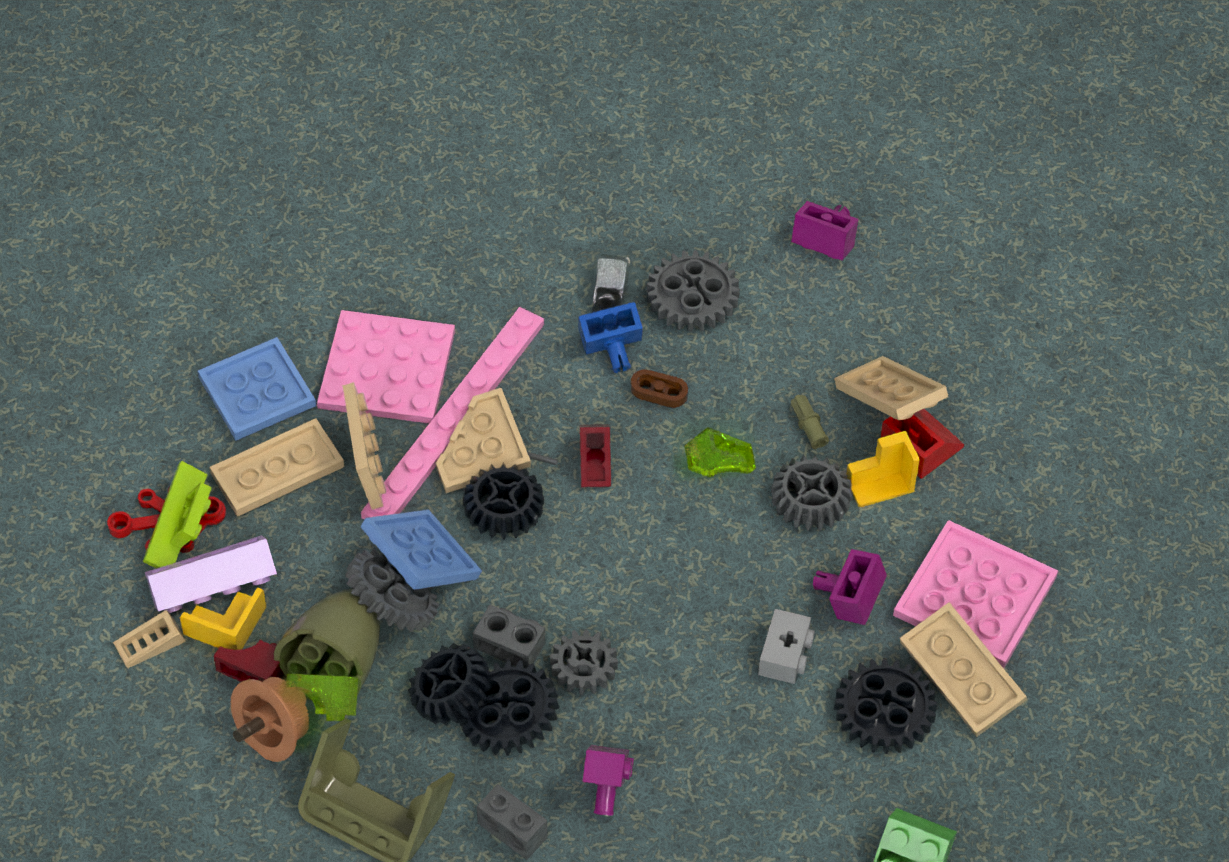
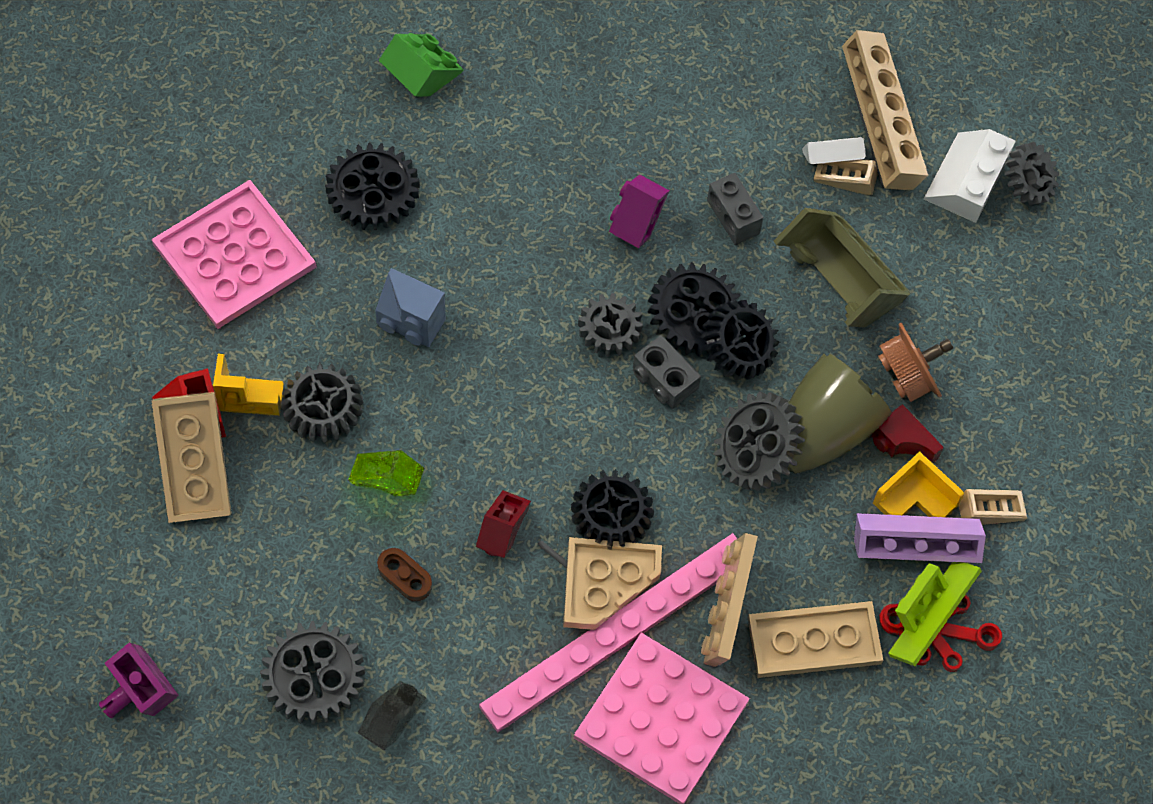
camera: 160 degrees left, 10 degrees up
medium blue plate [198,337,316,440] -> none
clear neon green arch [286,674,358,722] -> none
medium blue plate [361,510,482,590] -> none
blue brick [578,302,643,373] -> none
light grey brick [758,609,815,684] -> none
olive axle [791,395,829,449] -> none
magenta brick [813,549,887,625] -> none
tan plate [900,602,1027,737] -> none
none -> sand blue slope [375,268,446,347]

